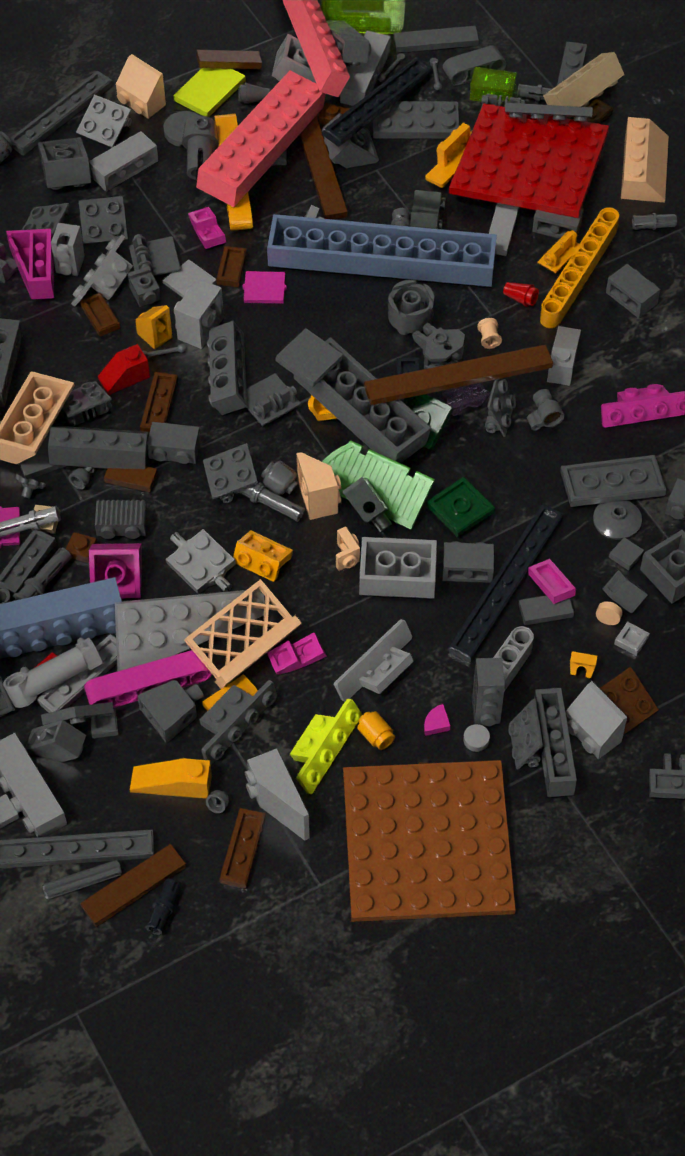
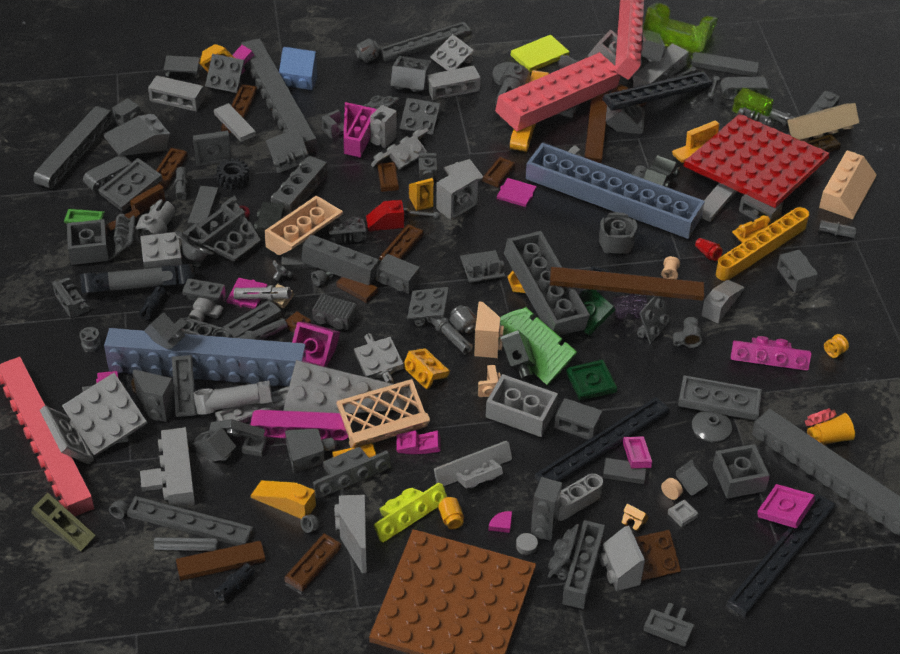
camera: 20 degrees right, 10 degrees down
light nougat slope [116,54,166,119] -> none
dark grey hinge [129,234,181,276] -> none
dark pink slope [188,207,226,249] -> none
reddish brown tile [196,50,262,69] -> none
dark grey brick [207,321,247,415] -> none
dark grey tile [275,328,343,387] -> none
dark grey plate [373,101,459,139] -> none
dark grey hinge [412,323,465,369] -> none
dark grey plate [505,103,593,122] -> none
dark grey tile [609,537,644,571] -> none

